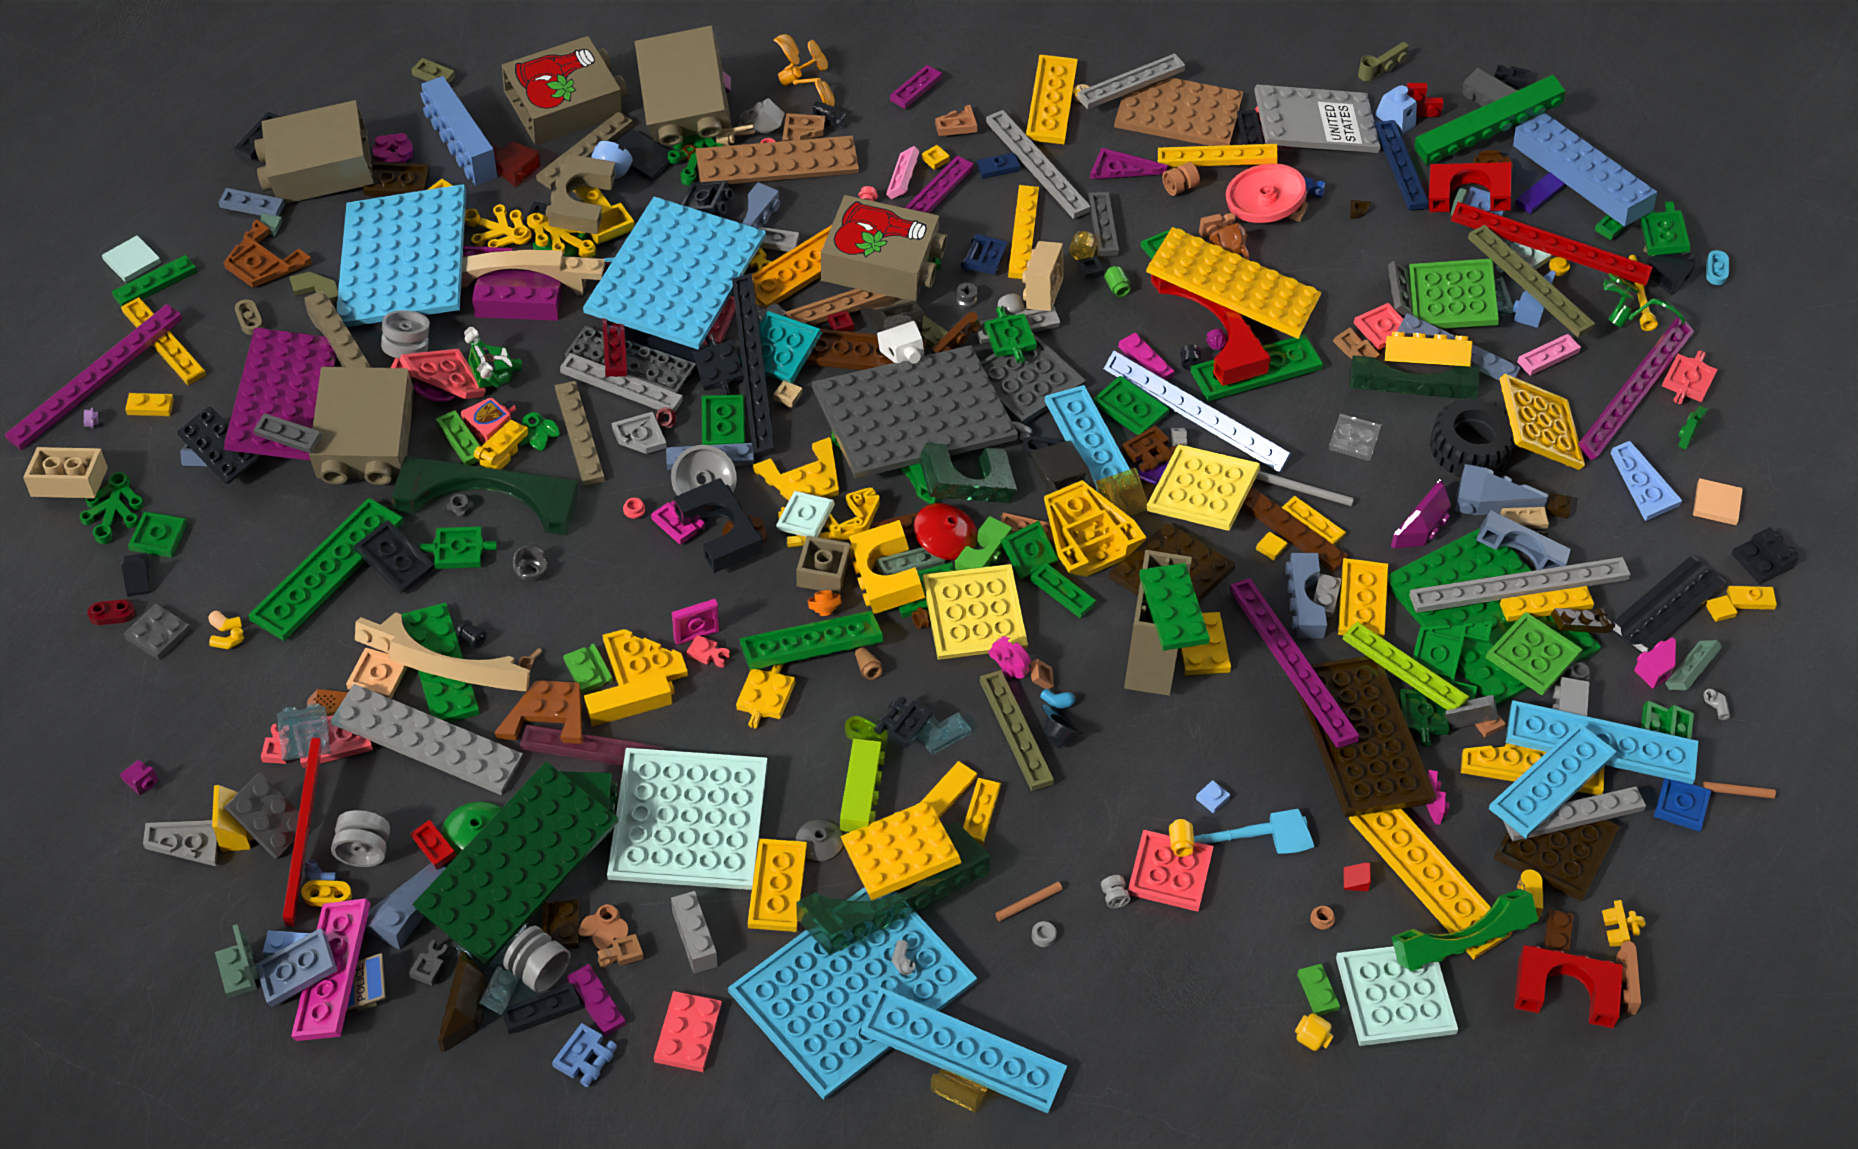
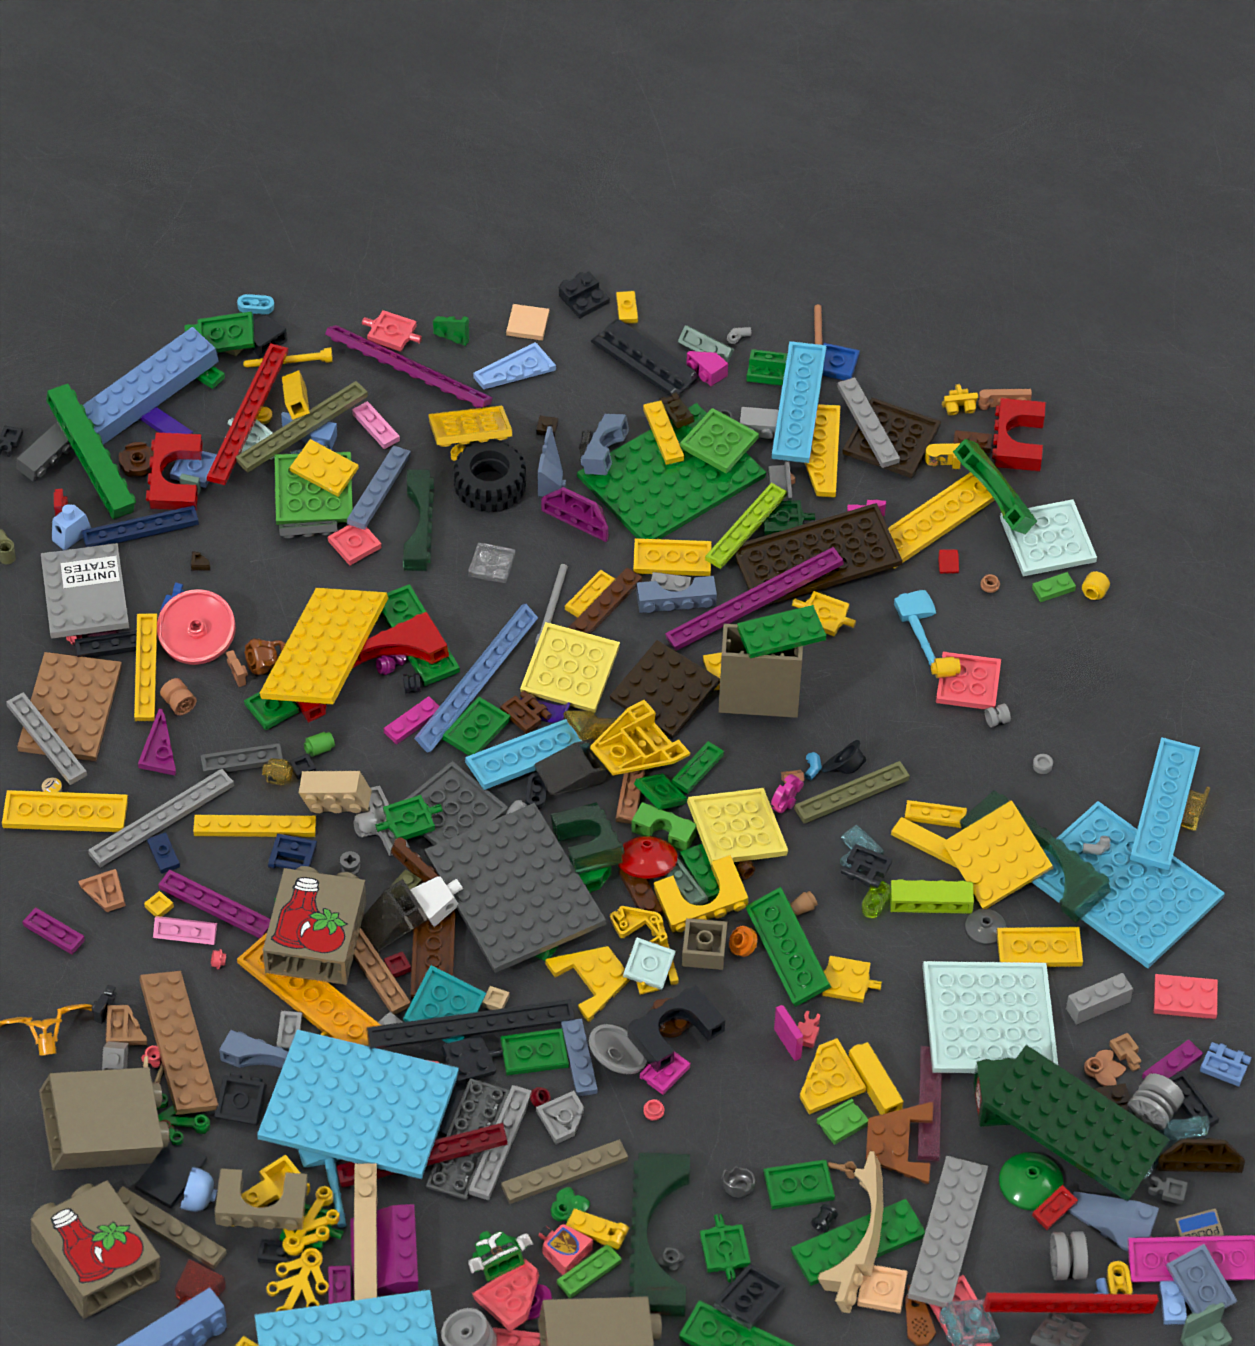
camera: 95 degrees left, 0 degrees up
nougat bar [995,882,1062,922] -> none
light grey piece [1171,428,1187,448] -> none
light blue plate [1196,780,1230,814] -> none
yellow tile [1256,532,1287,561] -> none
medium nougat slope [1333,328,1379,366] -> none
yellow brick [1385,332,1473,366] -> none
light grey plate [1409,557,1630,613] -> none
green wing [1413,621,1493,700] -> none
medium azure plate [1489,723,1617,839] -> none
tan plate [1500,507,1549,529] -> none
green plant [1603,273,1685,328] -> none
yellow tile [1705,595,1738,622] -> none
none -> yellow brick [282,371,310,420]
none -> yellow plate [290,439,359,497]
none -> green tile [763,1160,835,1210]
none -> yellow plate [792,591,856,637]

